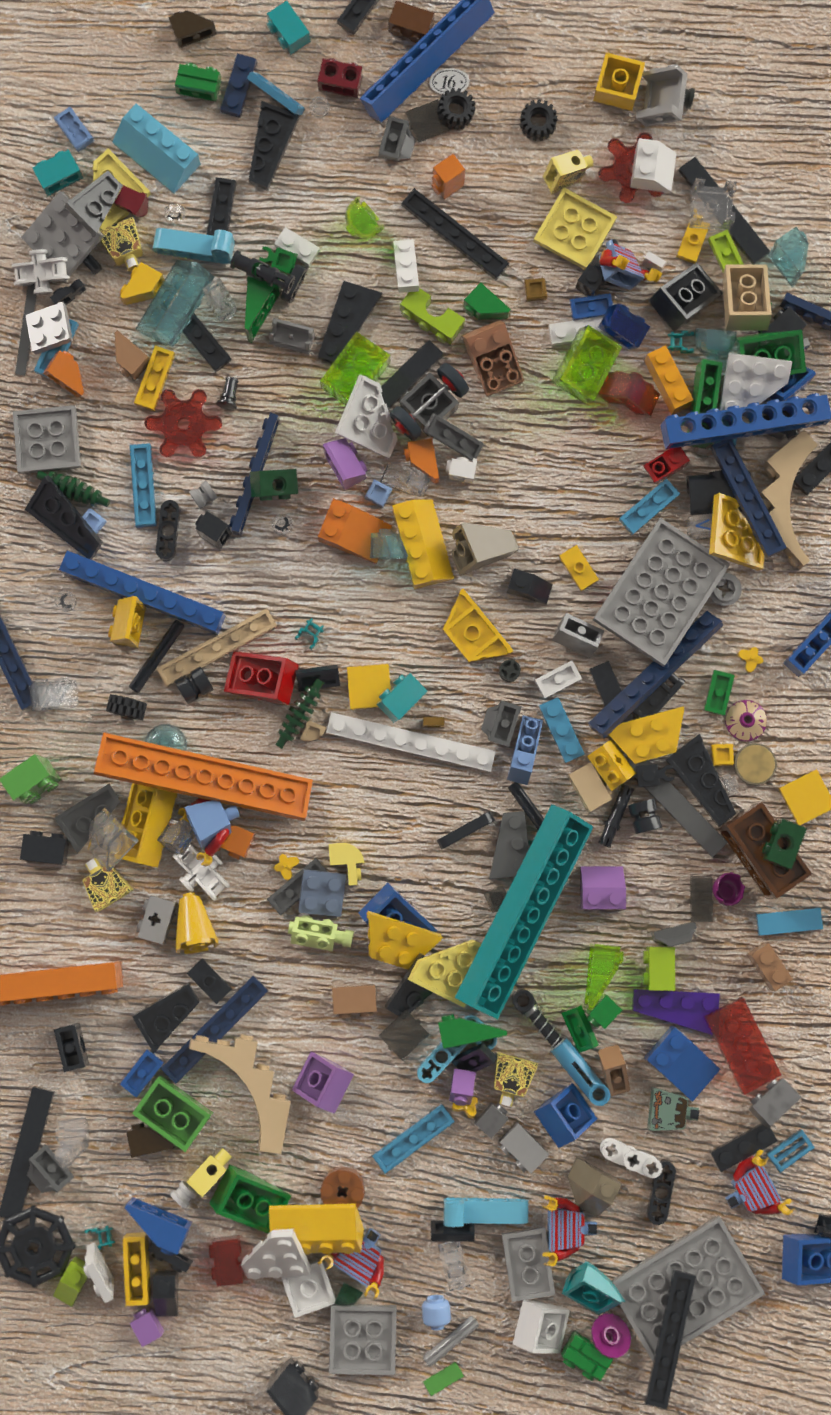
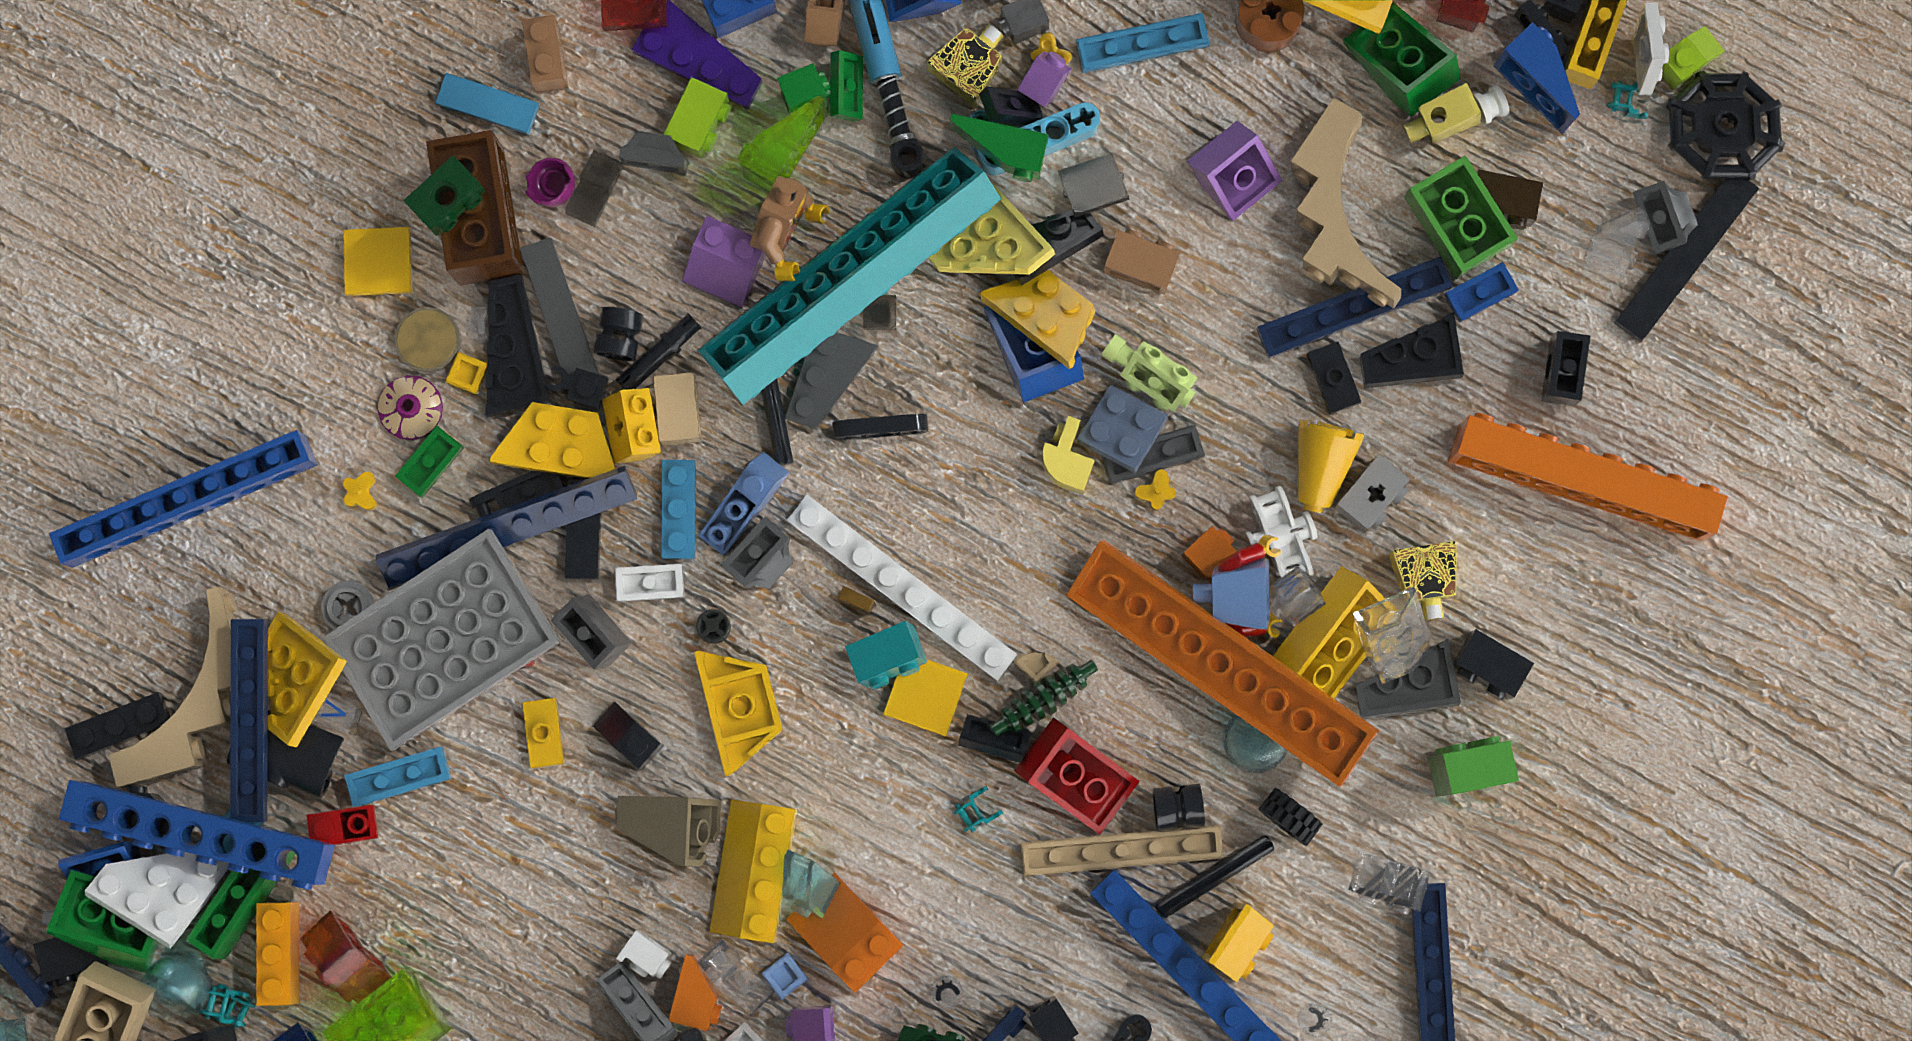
camera: 150 degrees left, 0 degrees up
none -> teal piece [200,986,249,1026]
none -> medium nougat torso [750,176,830,281]

